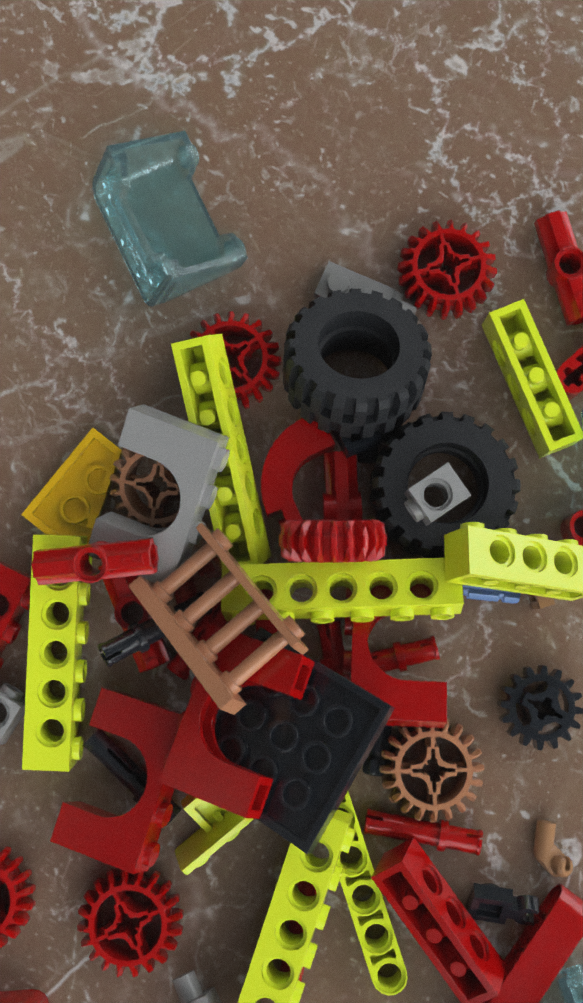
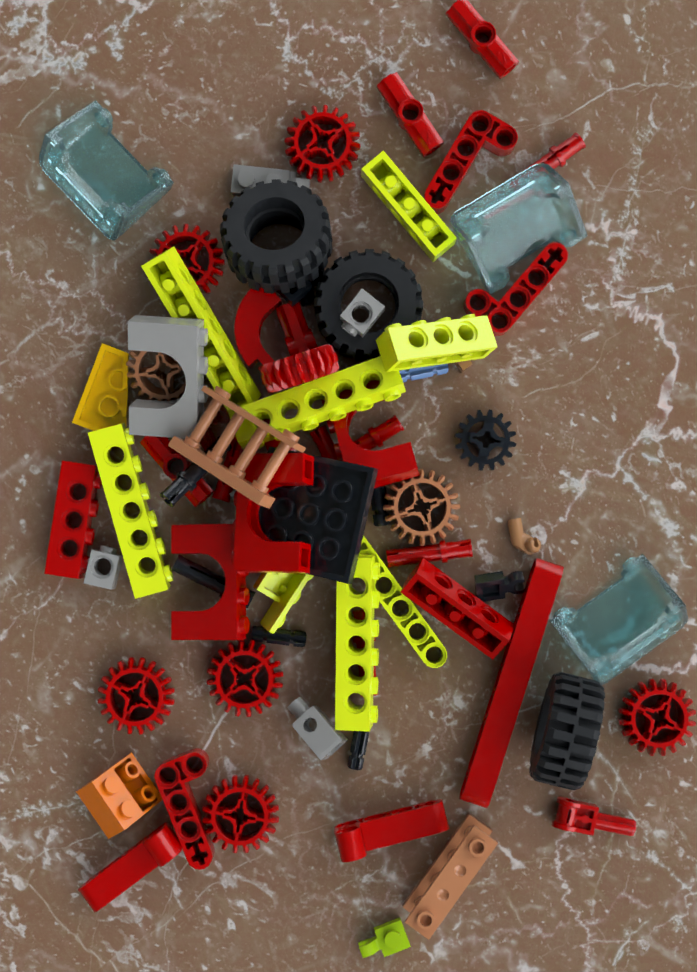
camera: 20 degrees left, 5 degrees up
red piece [31,538,159,585] -> none
none -> black axle [251,626,307,647]

